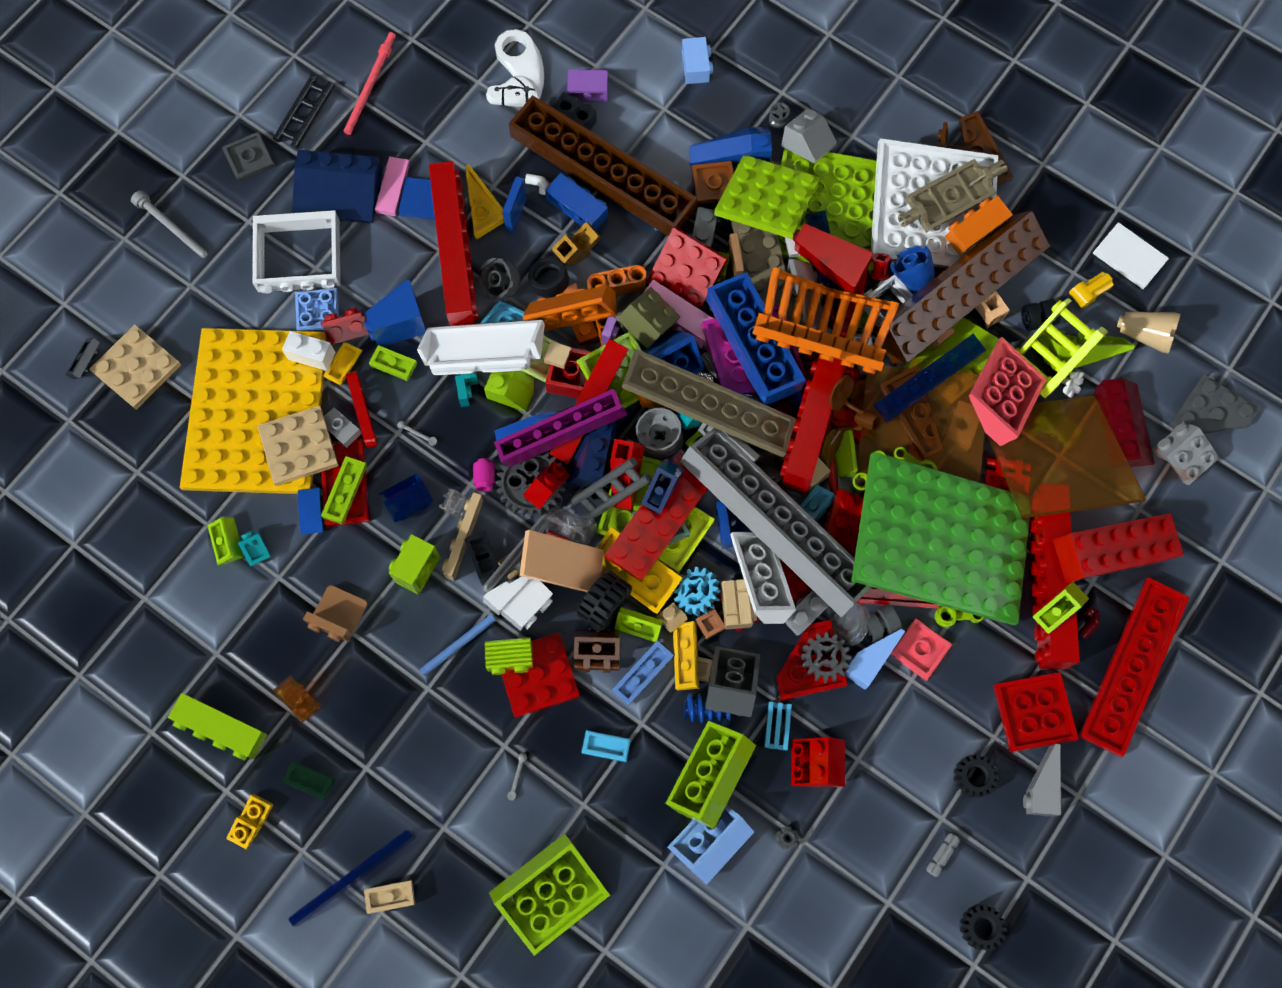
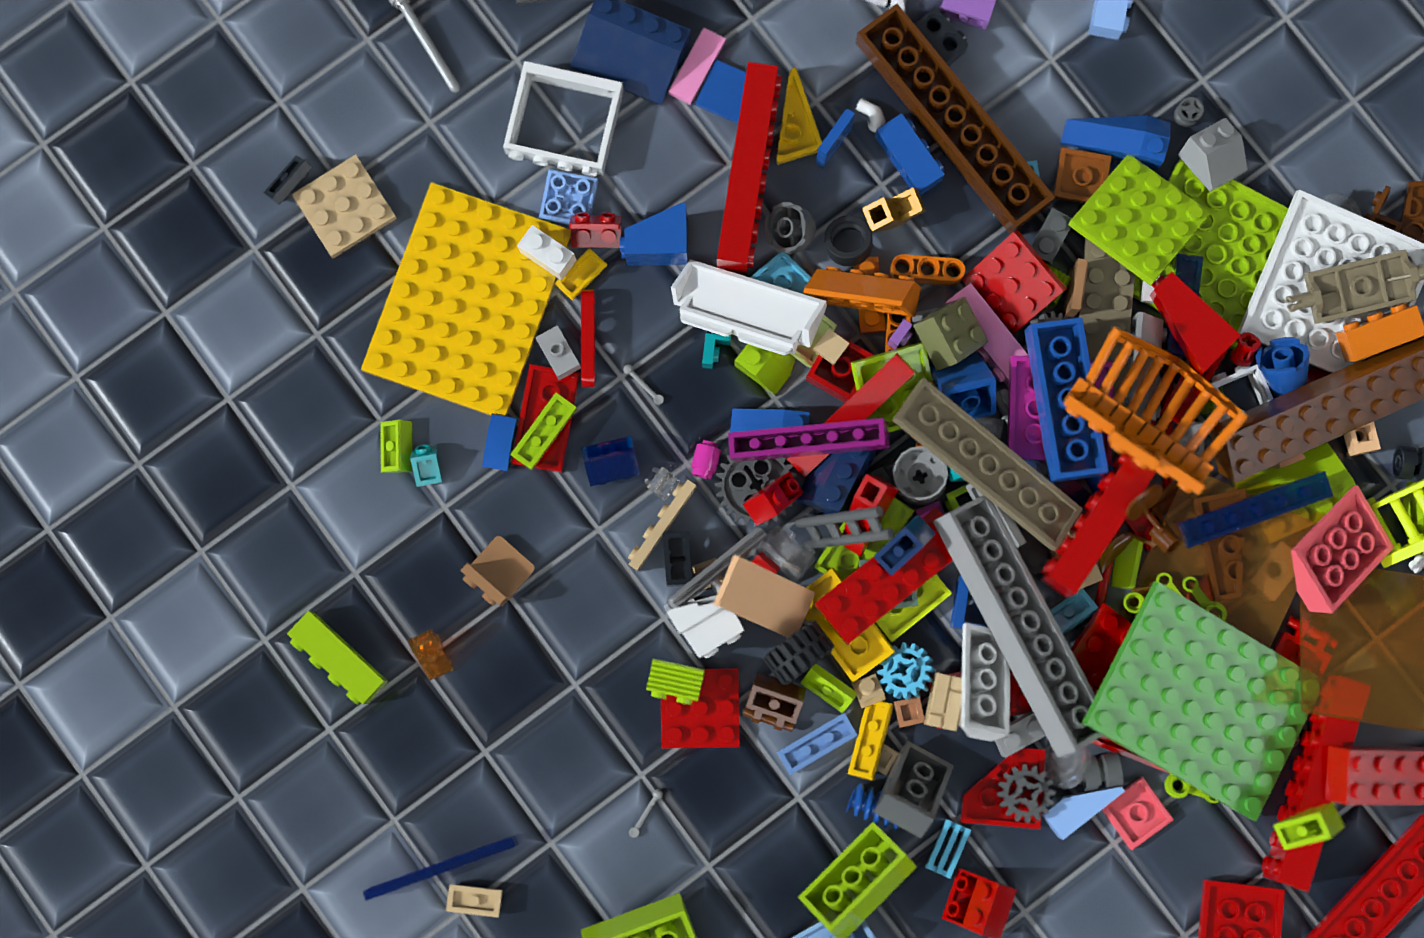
camera: 20 degrees right, 10 degrees up
yellow slope [226,794,274,849] -> none
tan plate [257,406,339,486] -> none
clear green plate [282,761,335,801] -> none
lime plate [369,345,417,381] -> none
lime brick [389,534,441,595] -> none
medium blue bar [419,614,496,676] -> none
medium azure tile [582,730,631,763] -> none
dark red arm [1078,607,1100,640] -> none

